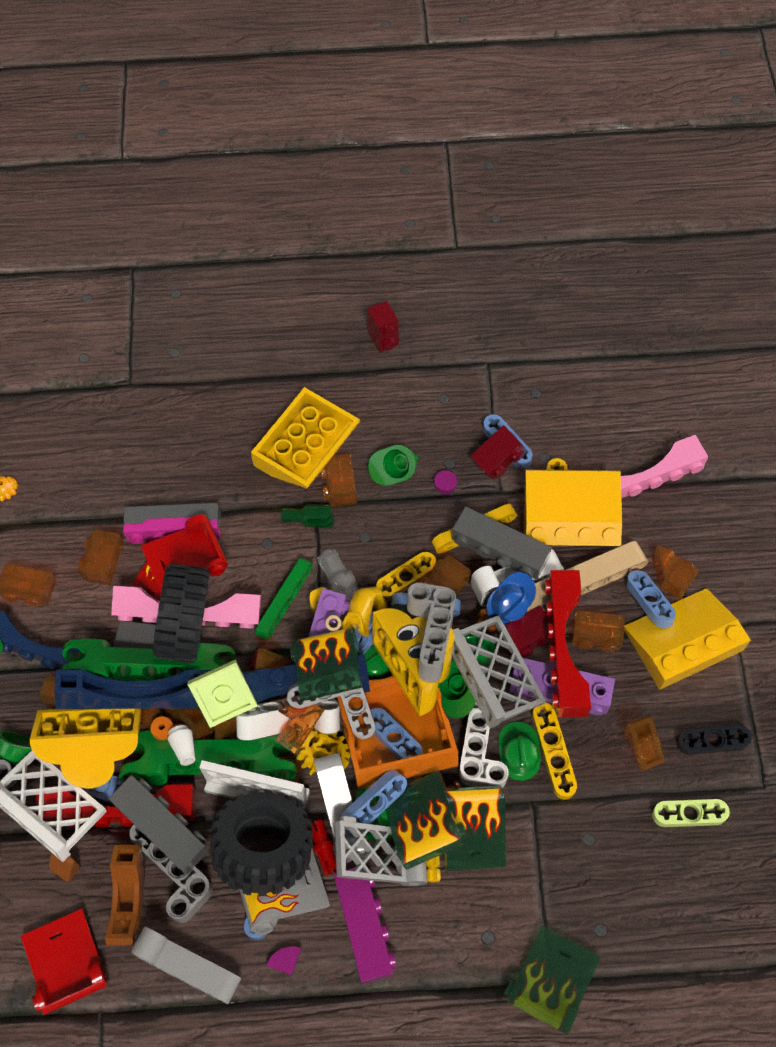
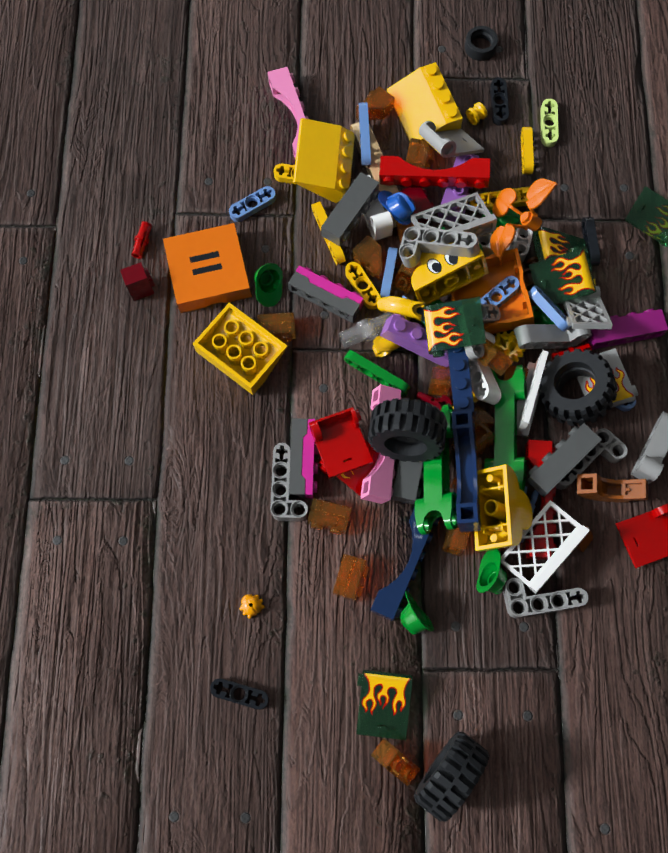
camera: 85 degrees left, 10 degrees up
orange piece [150,716,182,741] -> none
white cone [167,725,196,766] -> none
yellowish green tile [188,660,257,728] -> none
magenta tile [266,946,302,976] -> none
dark green arm [281,504,335,528] -> none
tan piece [325,615,342,632] -> none
magenta tile [434,470,457,494] -> none
dark red brick [471,425,527,480] -> none
clear orange slope [624,715,665,771] -> none
medium blue beam [626,570,676,628] -> none
none -> red pin [131,221,152,259]
none -> orange tile [163,223,252,313]
none -> light grey beam [270,443,309,521]
none -> dark grey piece [288,266,364,323]
none -> medium blue beam [359,102,371,166]
none -> light grey door [419,120,484,158]
none -> yellow wheel [466,102,488,125]
none -> orange plant [490,179,558,259]
none -> yellow beam [521,127,534,174]
none -> black beam [581,217,600,267]

